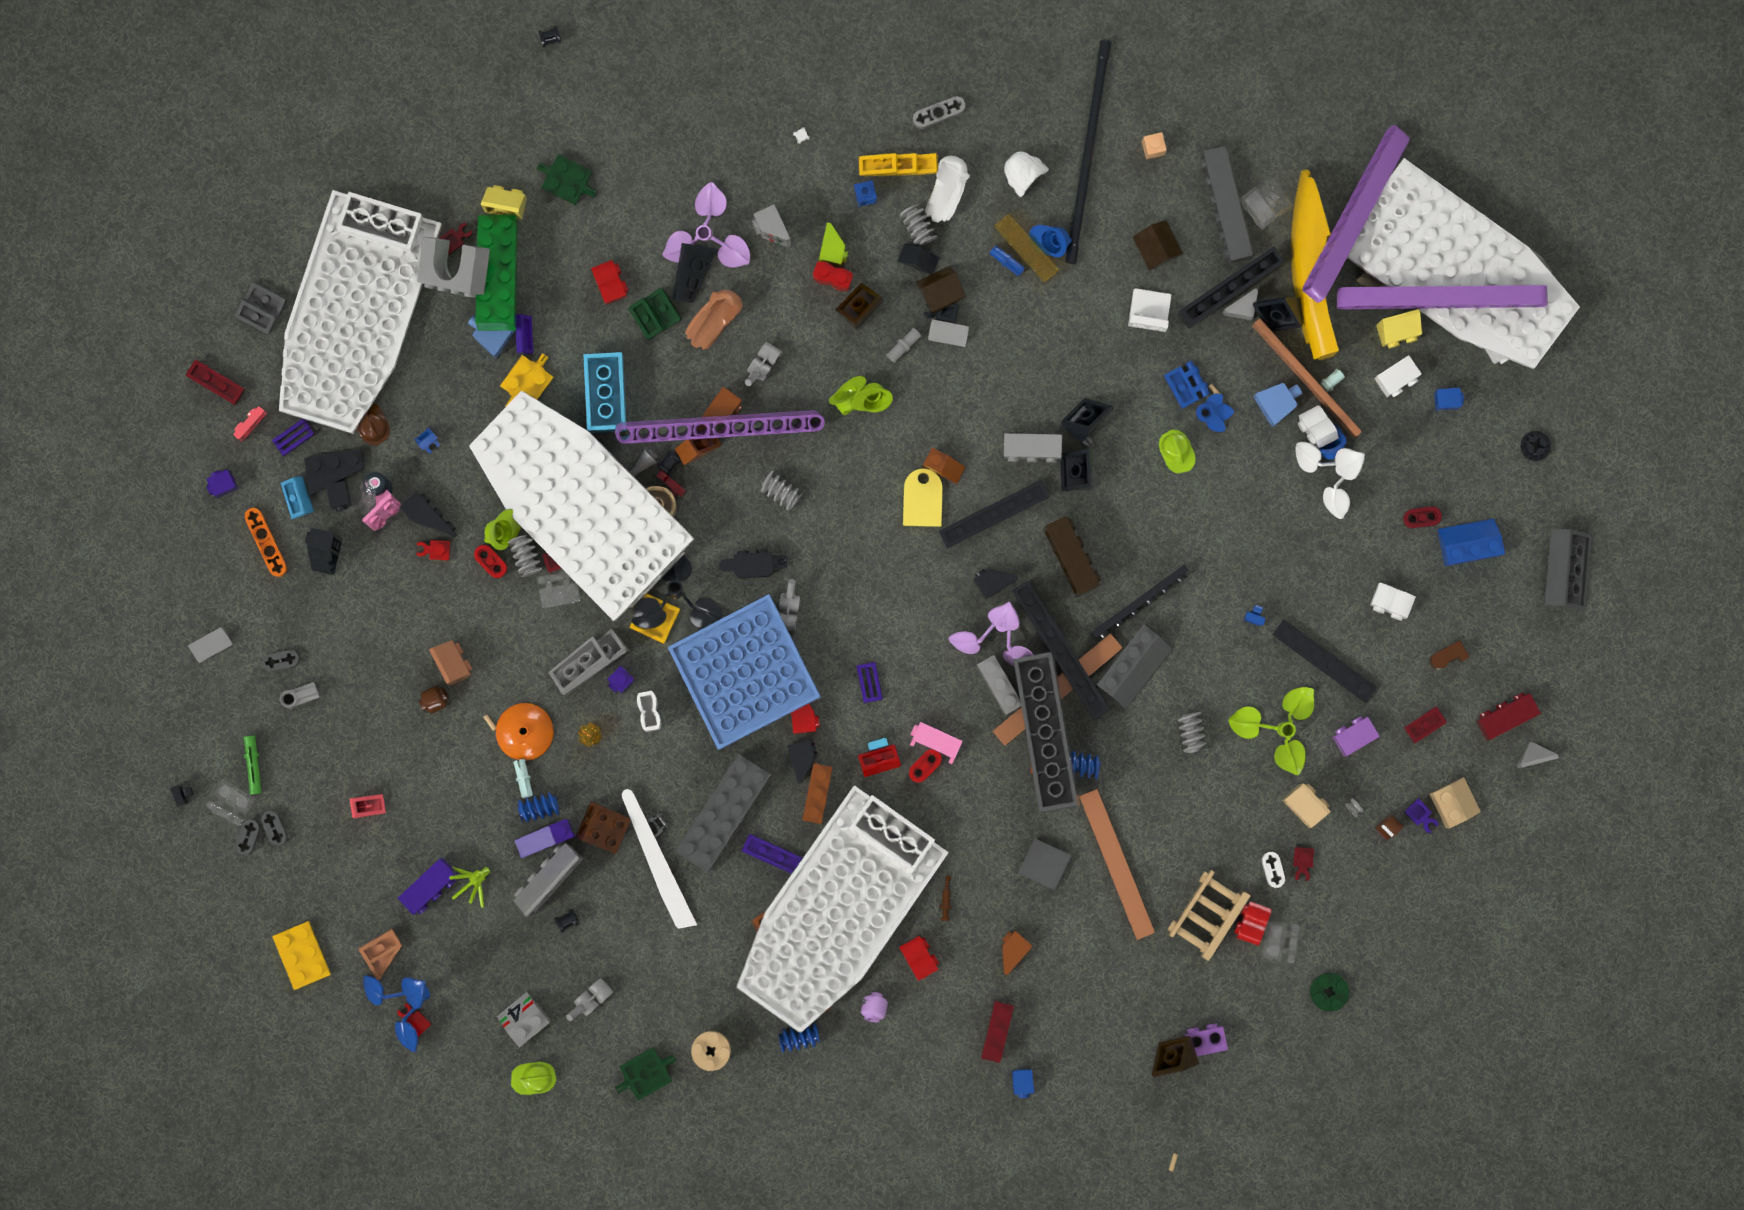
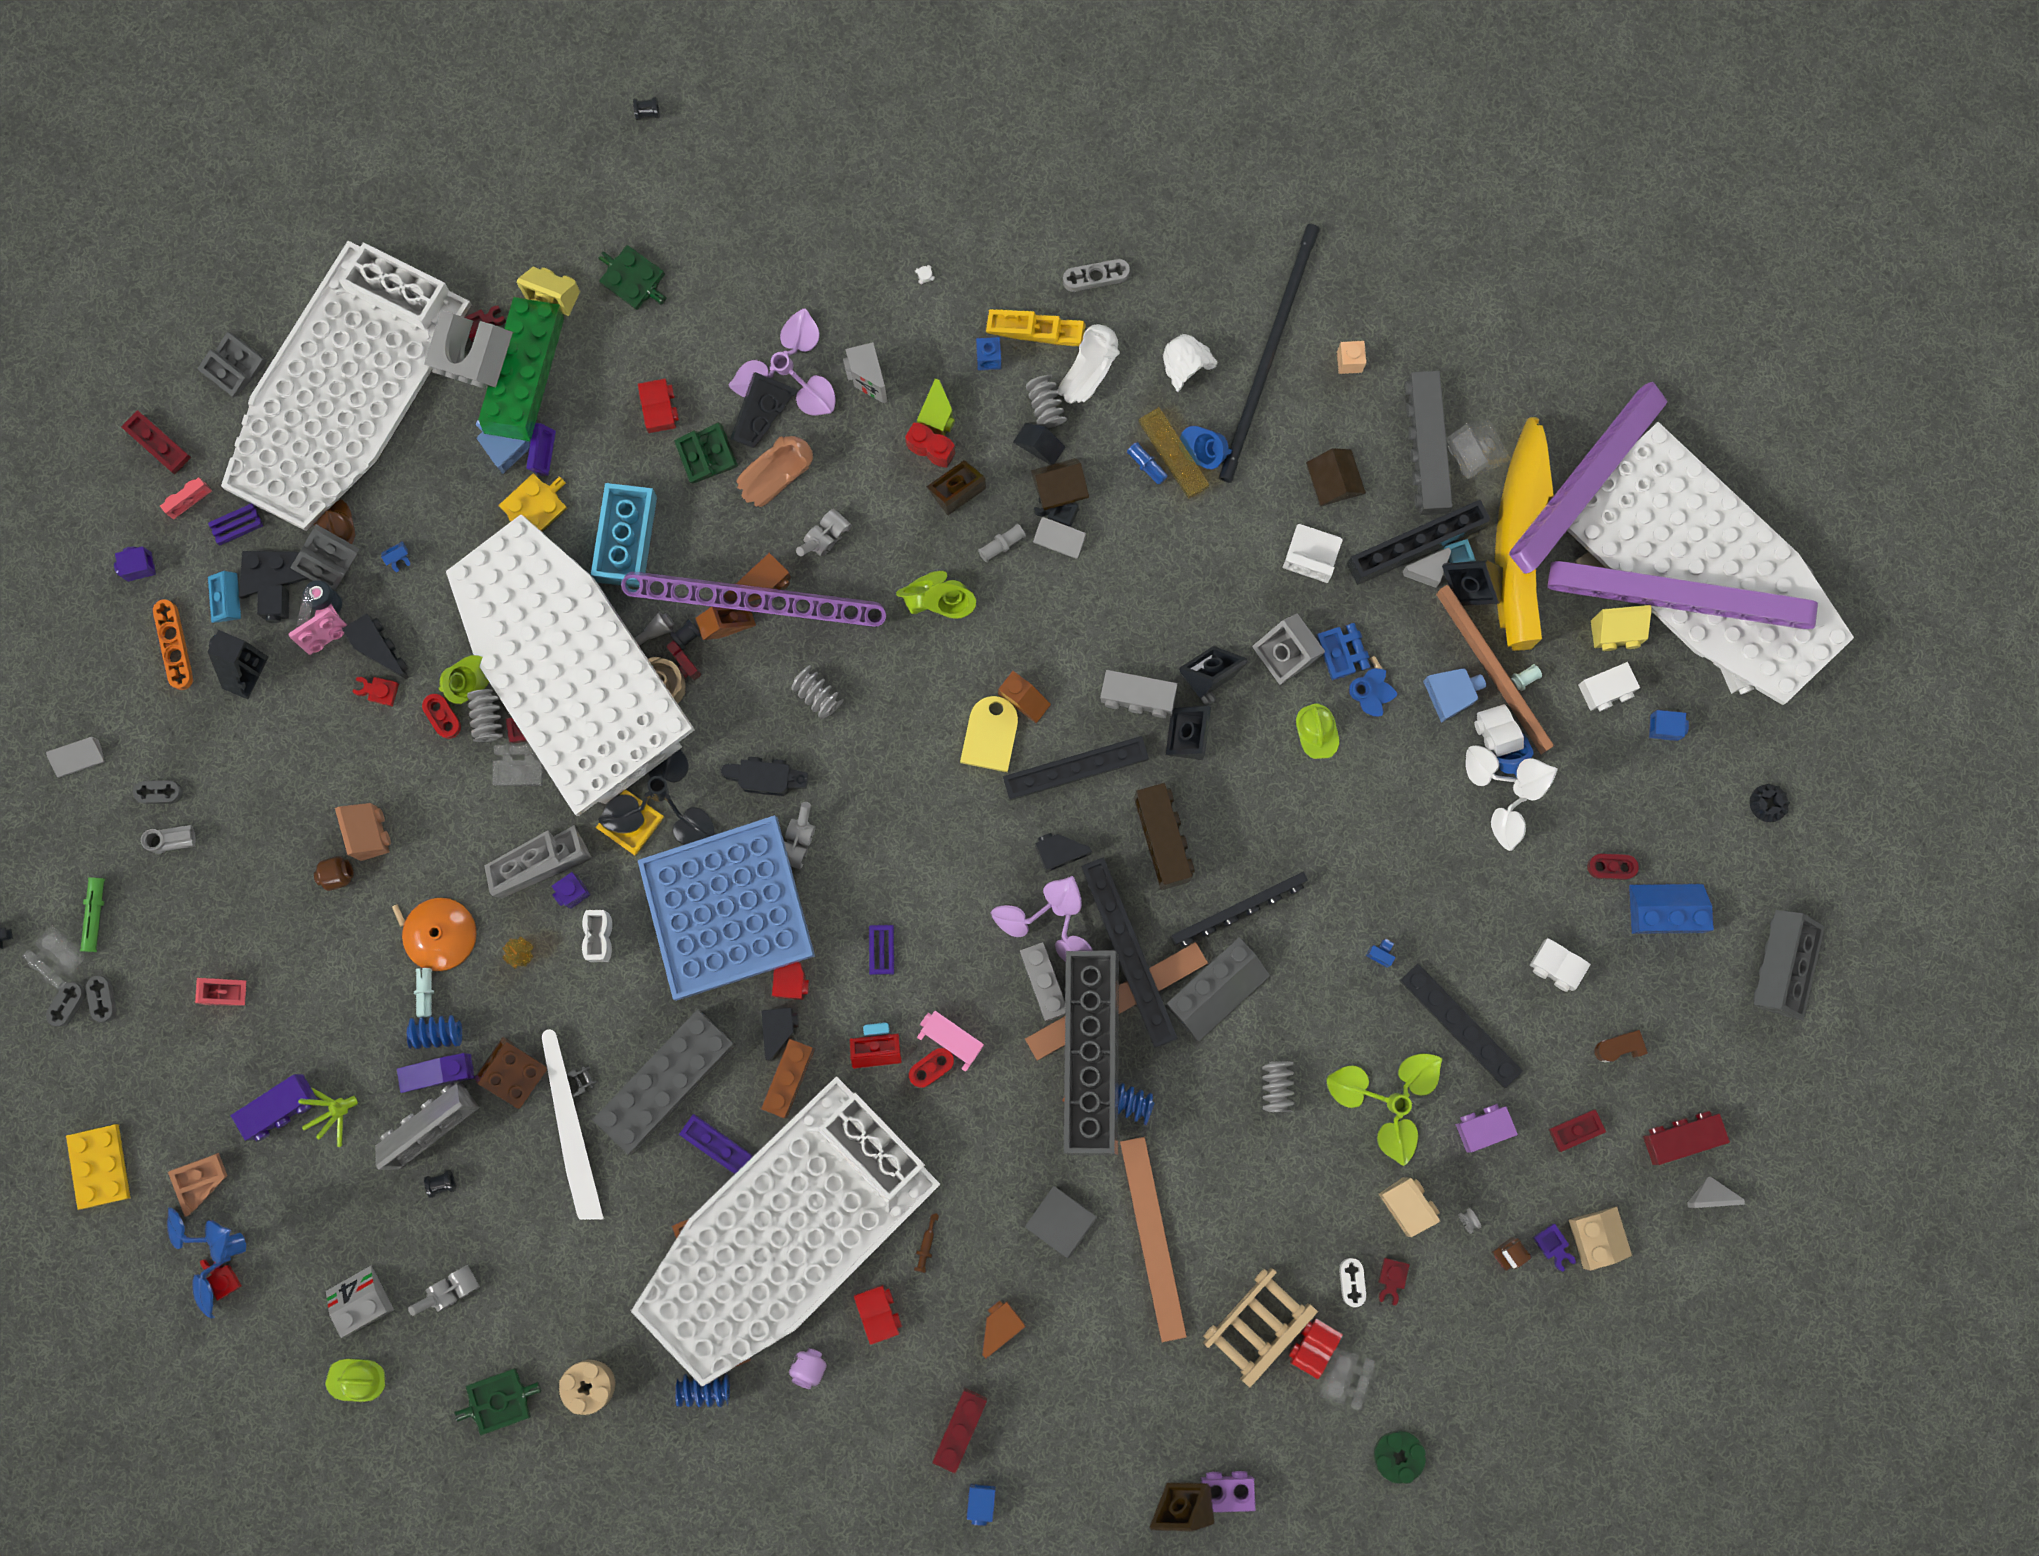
camera: 15 degrees right, 5 degrees down
none -> dark grey slope [290,524,359,591]
none -> light grey slope [1252,613,1325,685]
none -> medium azure tile [1444,539,1476,563]

